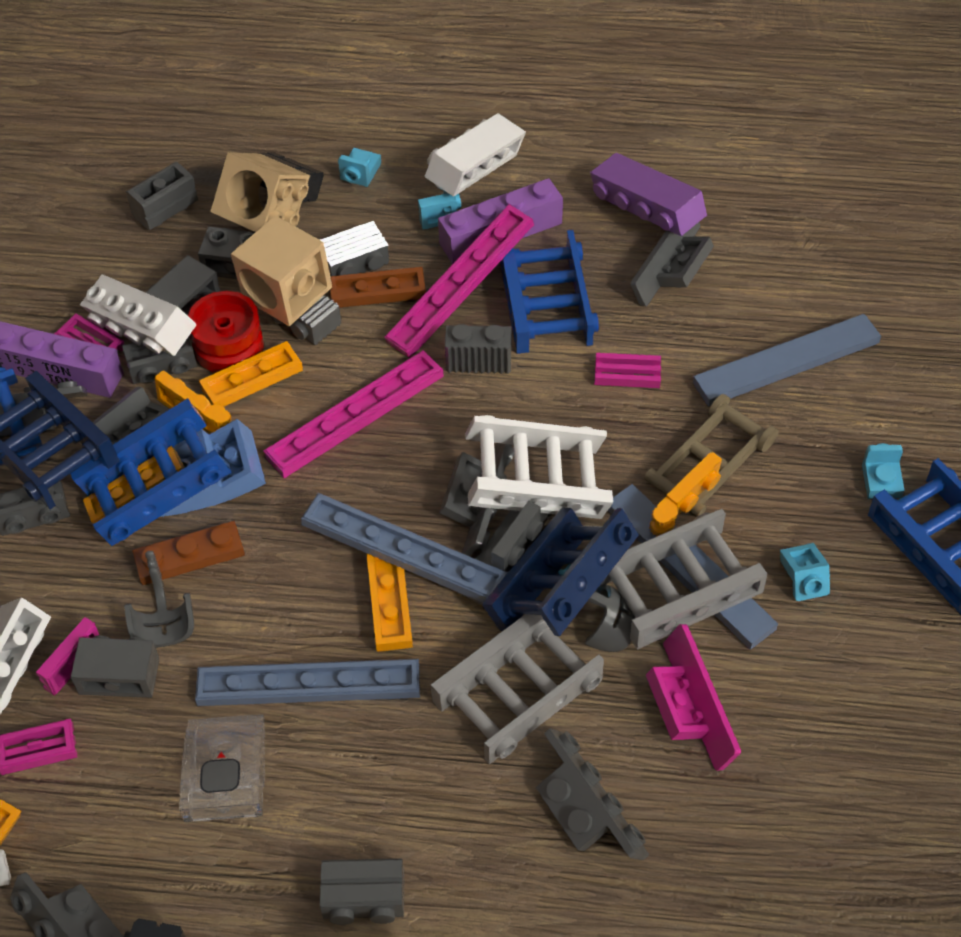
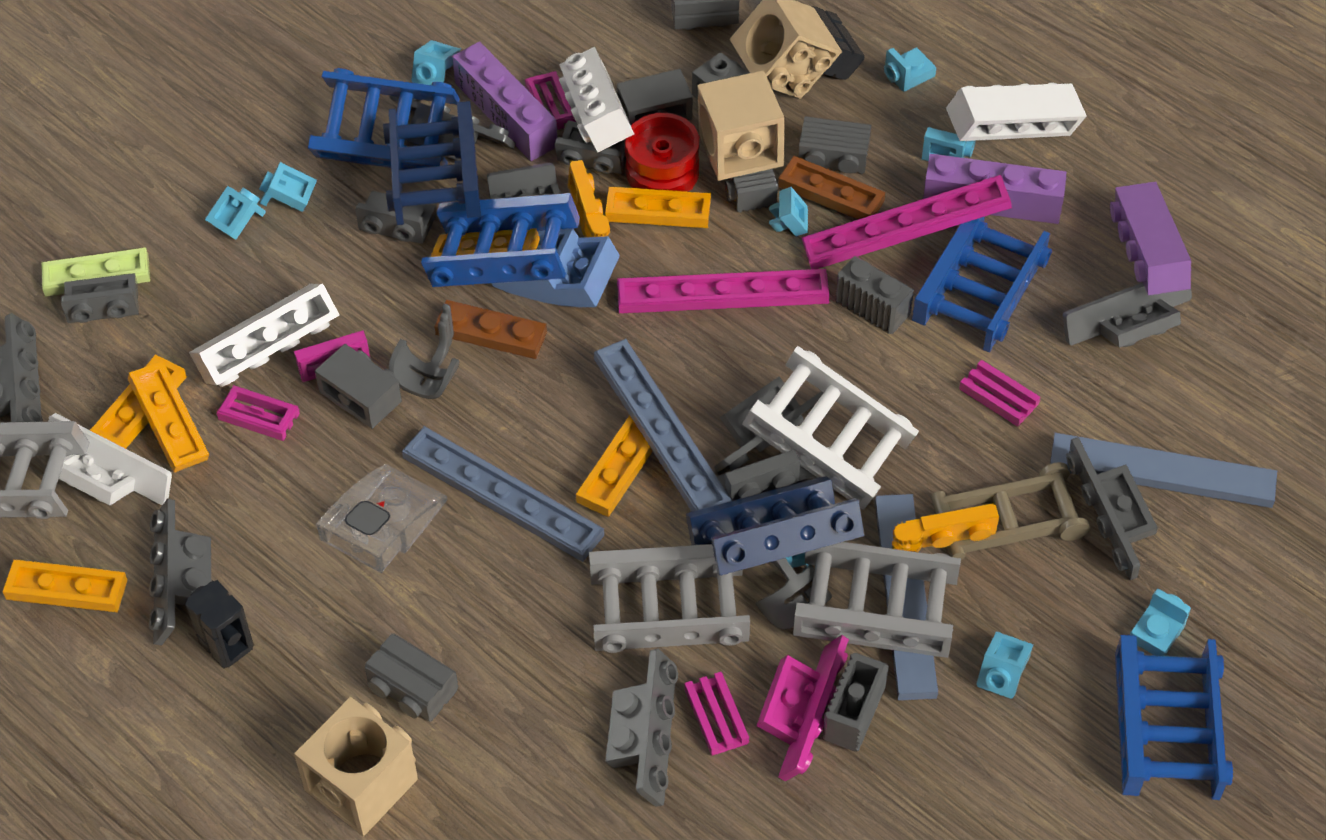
camera: 35 degrees right, 0 degrees up
none -> dark pink tile [684,672,749,756]
none -> medium azure tile [769,187,808,237]
none -> dark grey brick [822,653,889,751]
none -> dark grey bracket [1066,437,1158,580]

